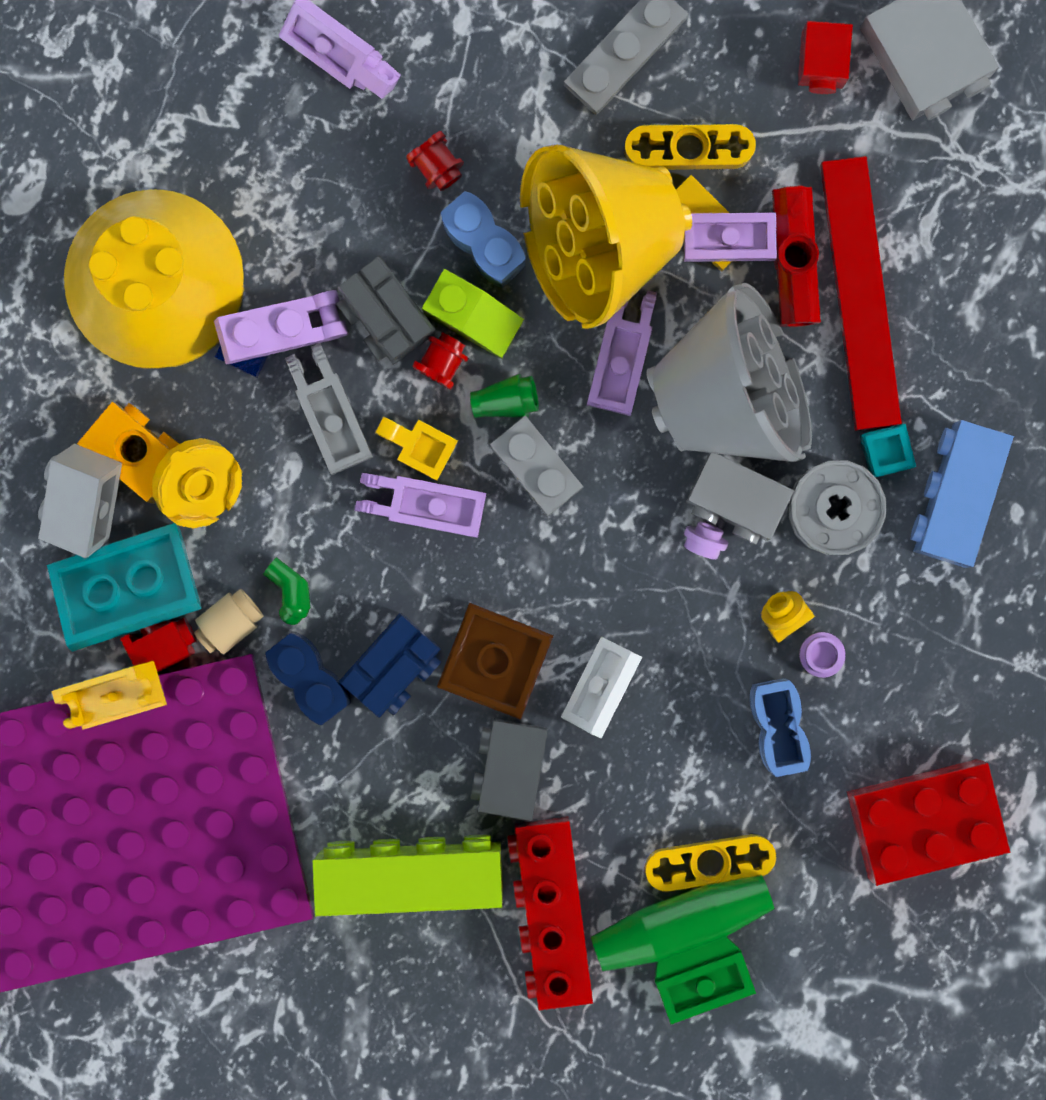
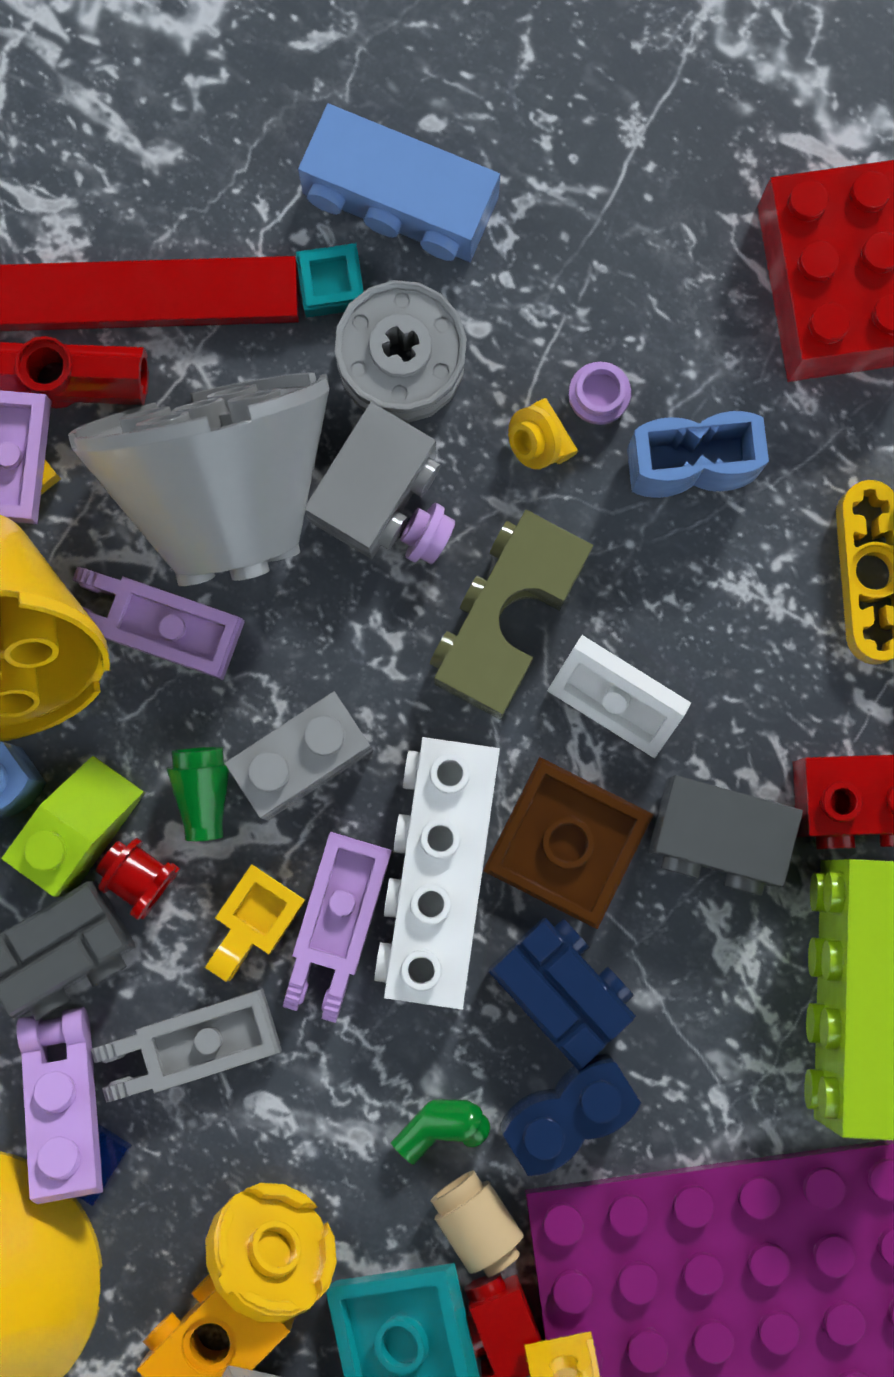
camera: 85 degrees left, 5 degrees down
none -> white brick [374,737,500,1010]
none -> olive arch [429,509,594,720]

